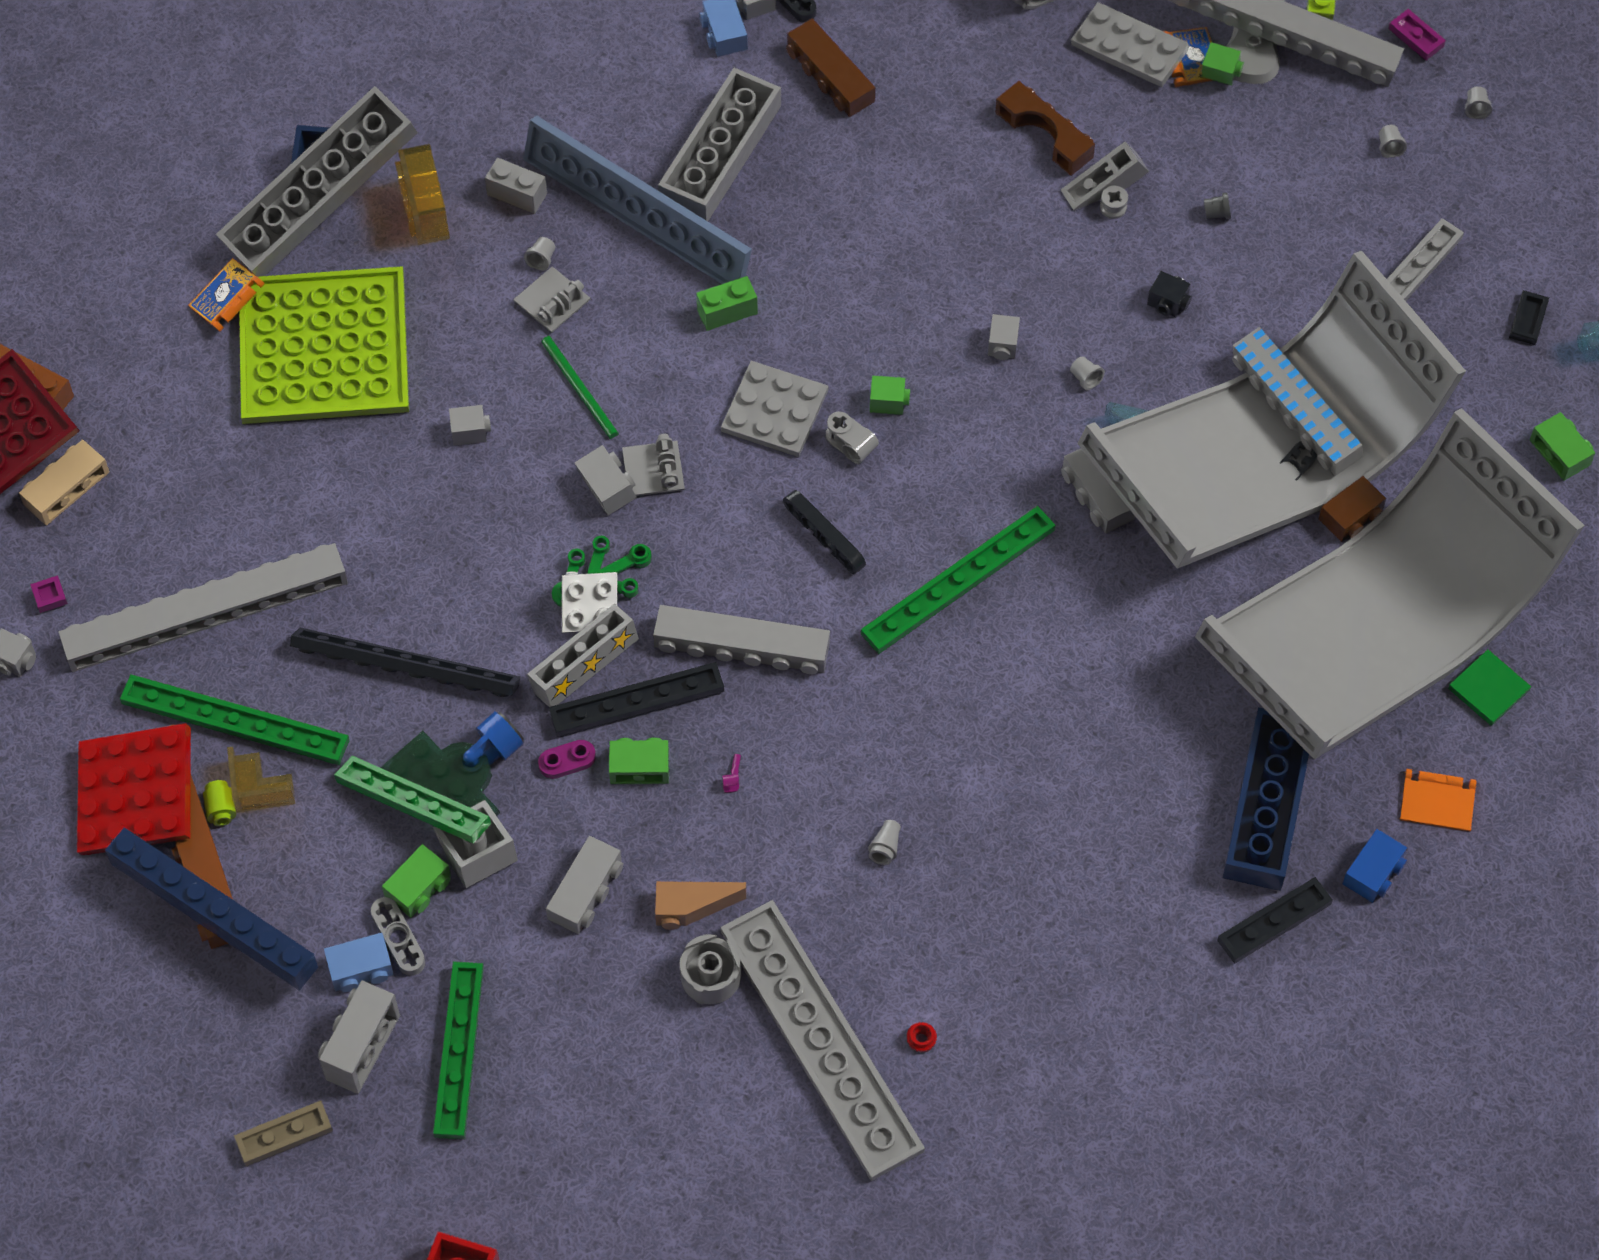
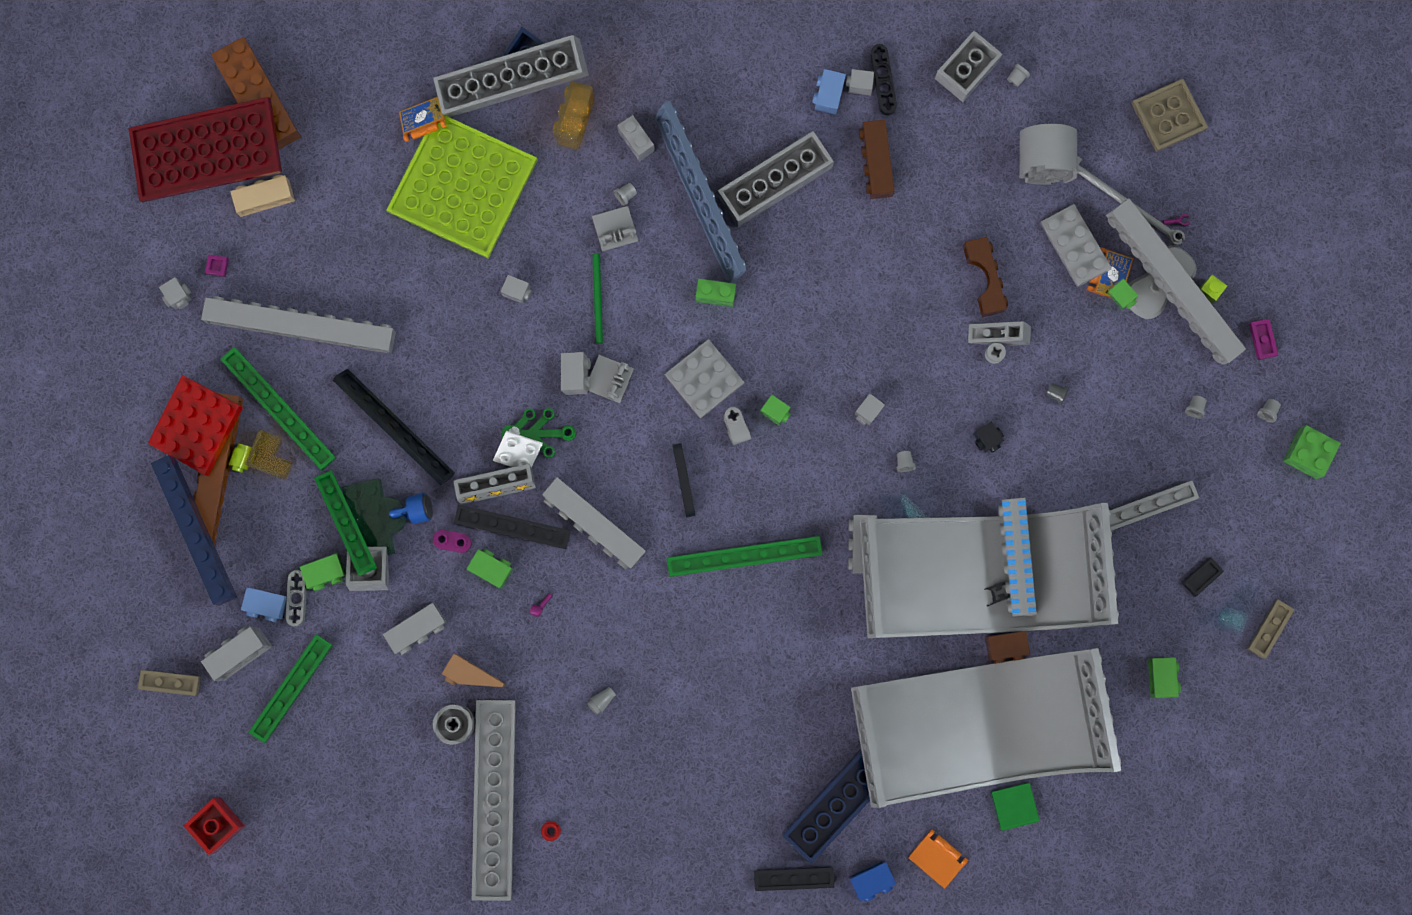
camera: 30 degrees right, 20 degrees up
none -> bright green brick [1283,425,1341,479]

